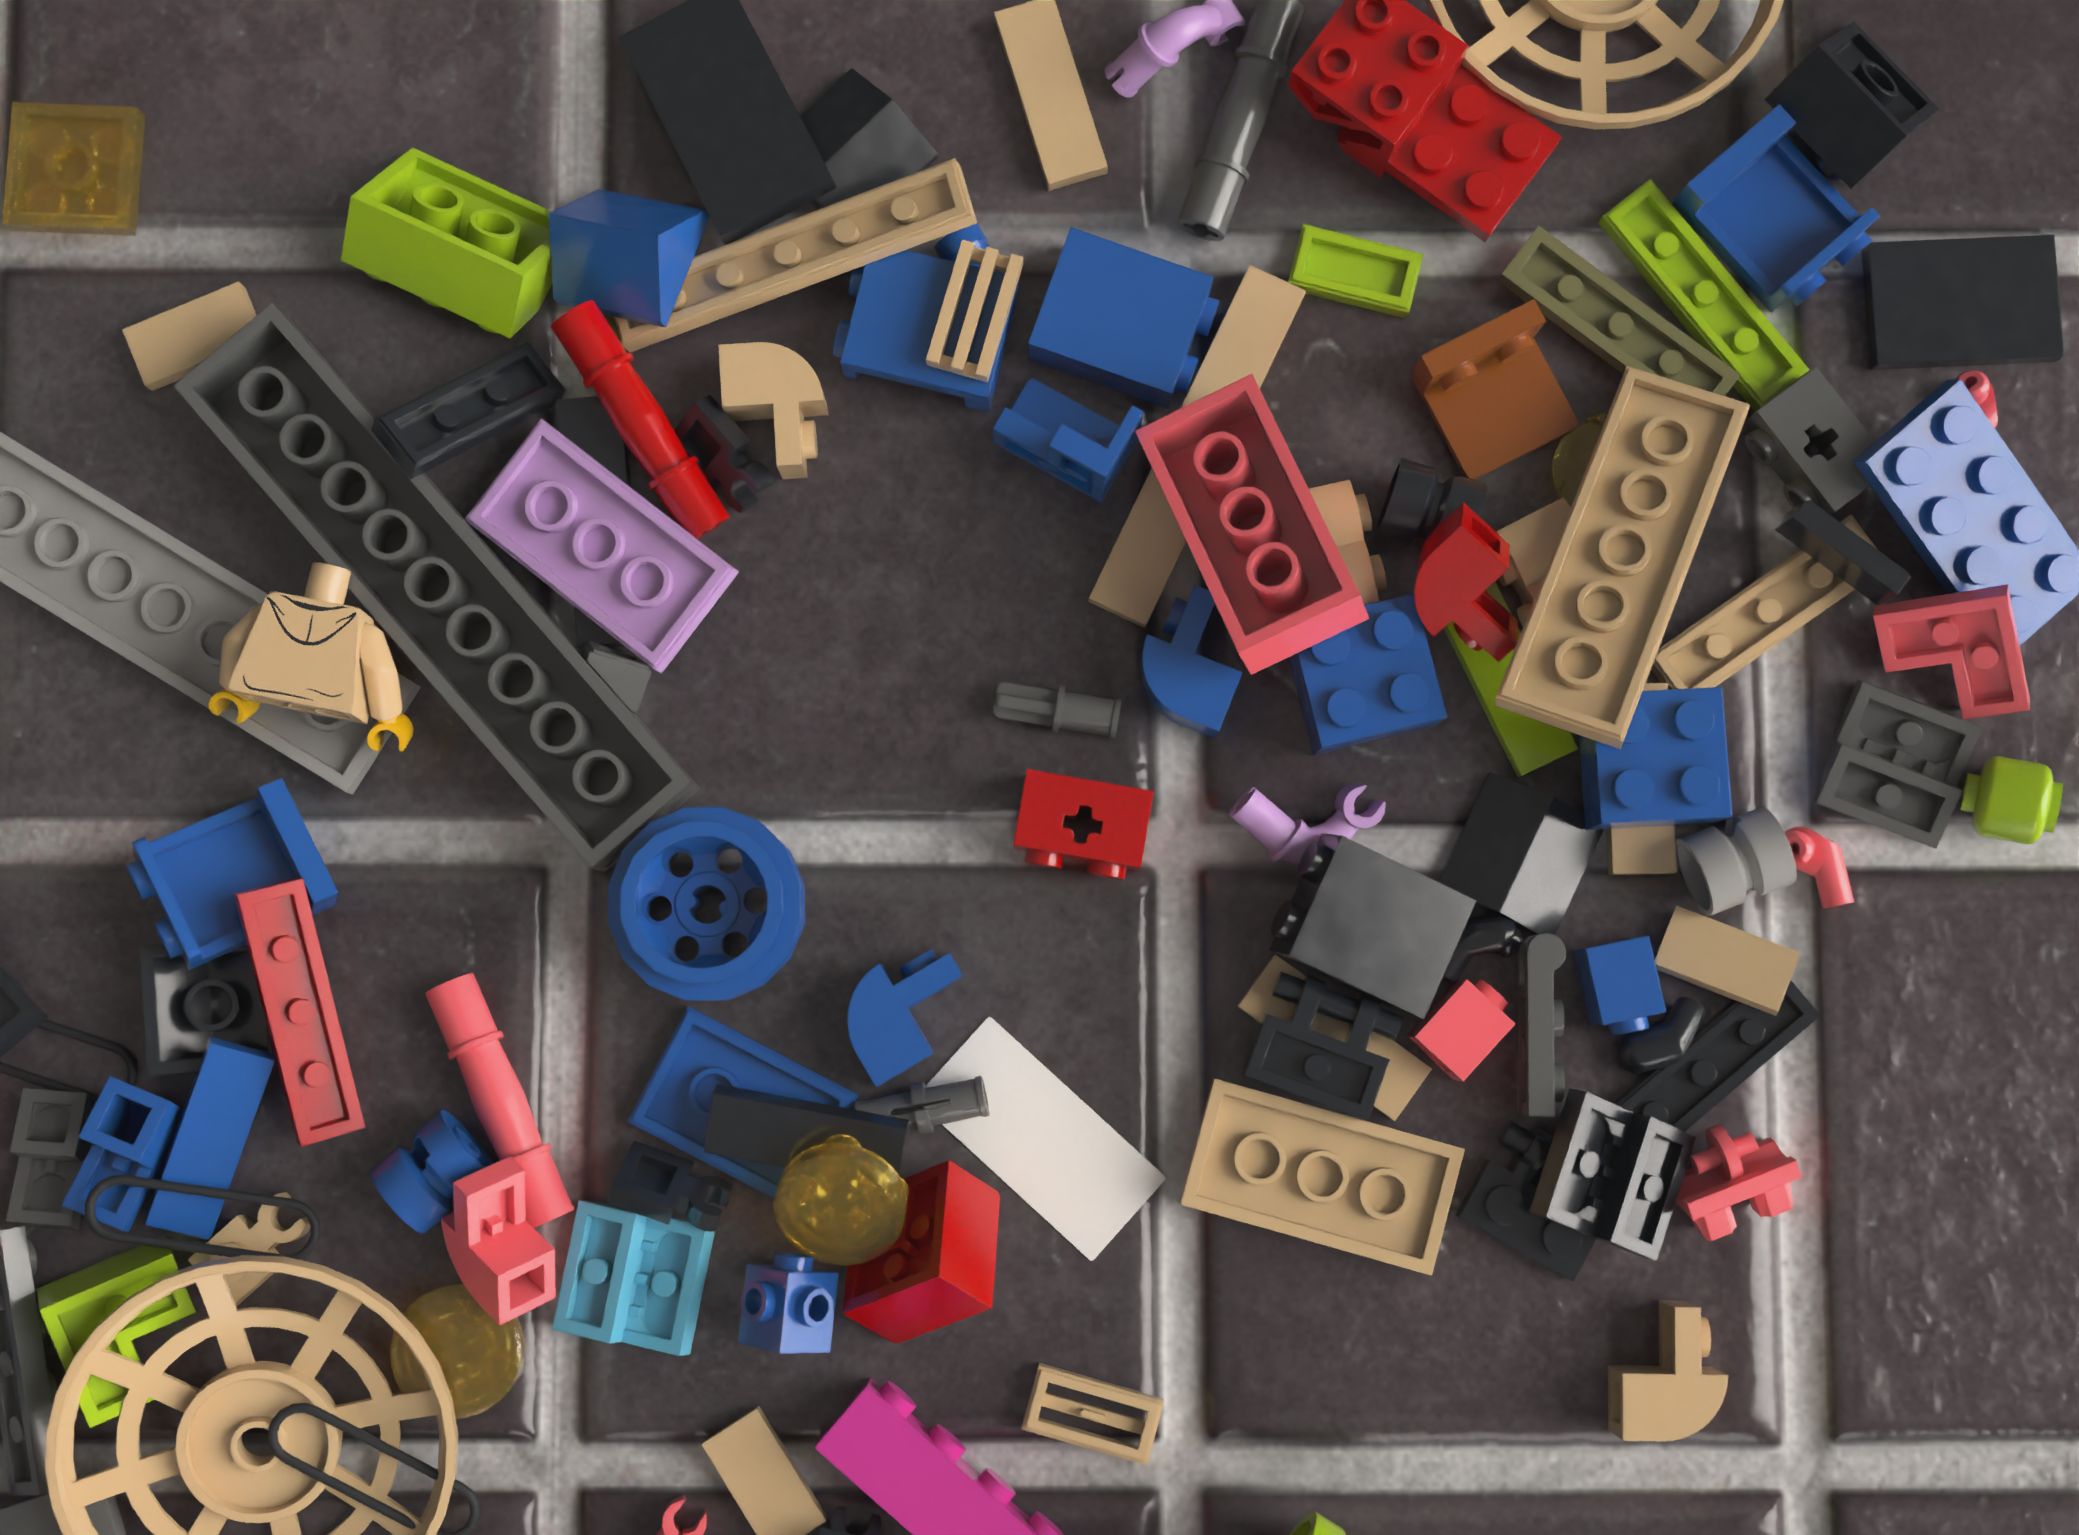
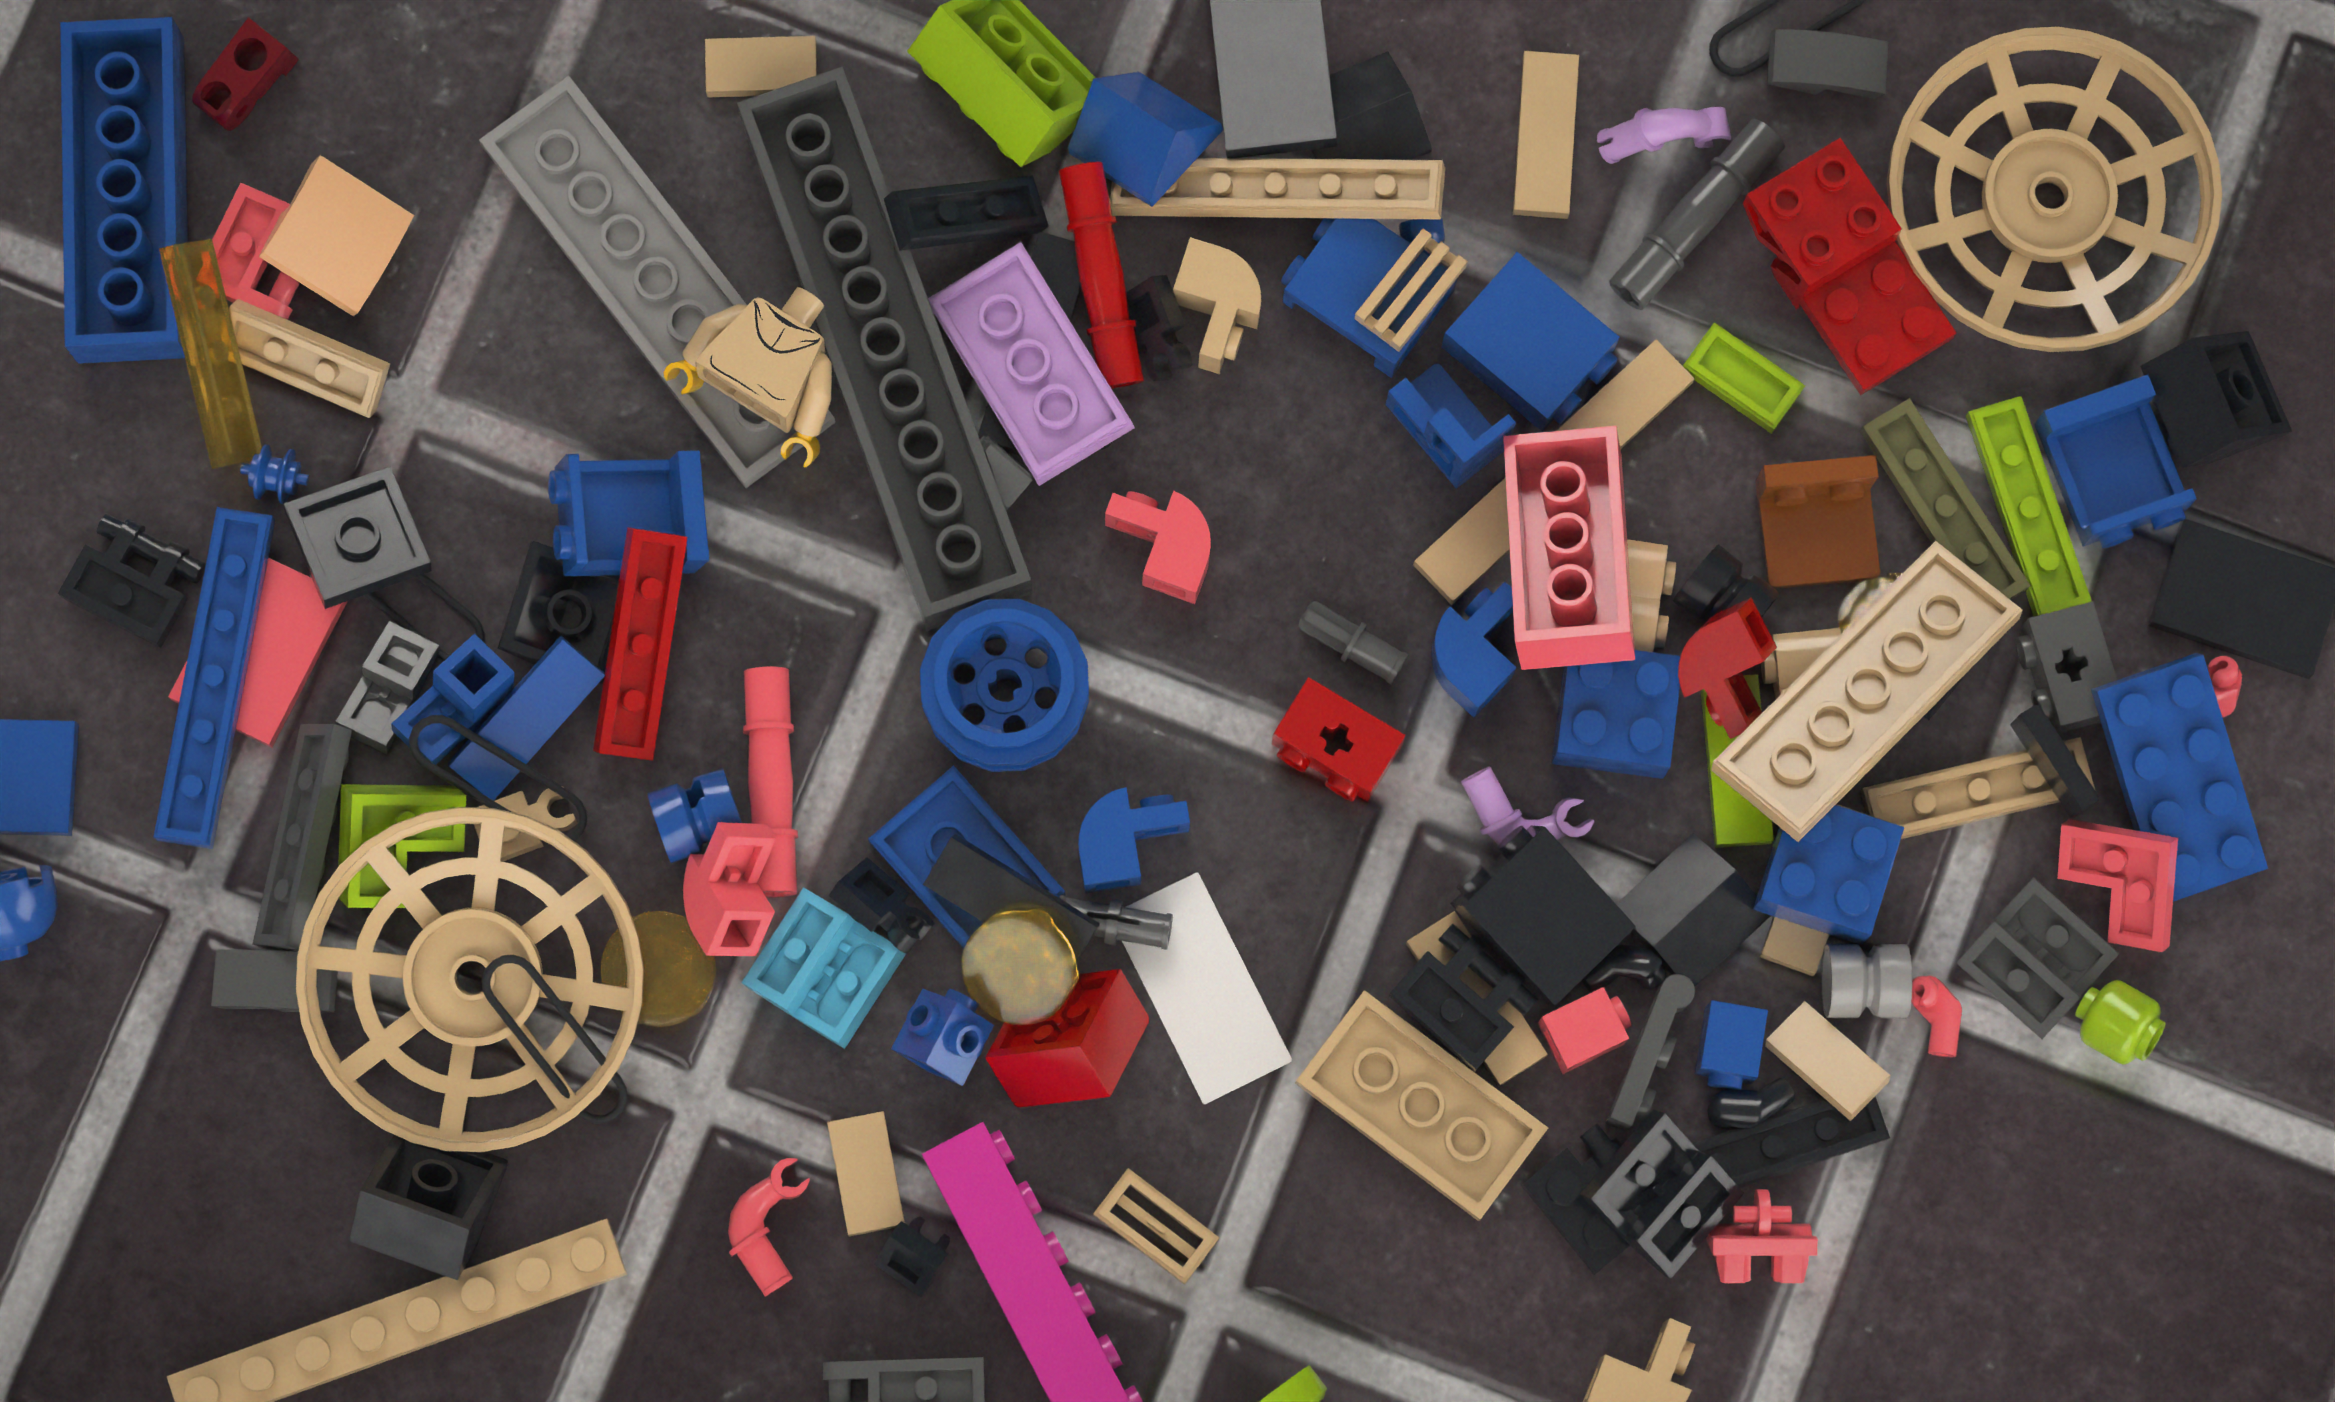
camera: 20 degrees right, 5 degrees down
none -> coral brick [1105,491,1211,604]

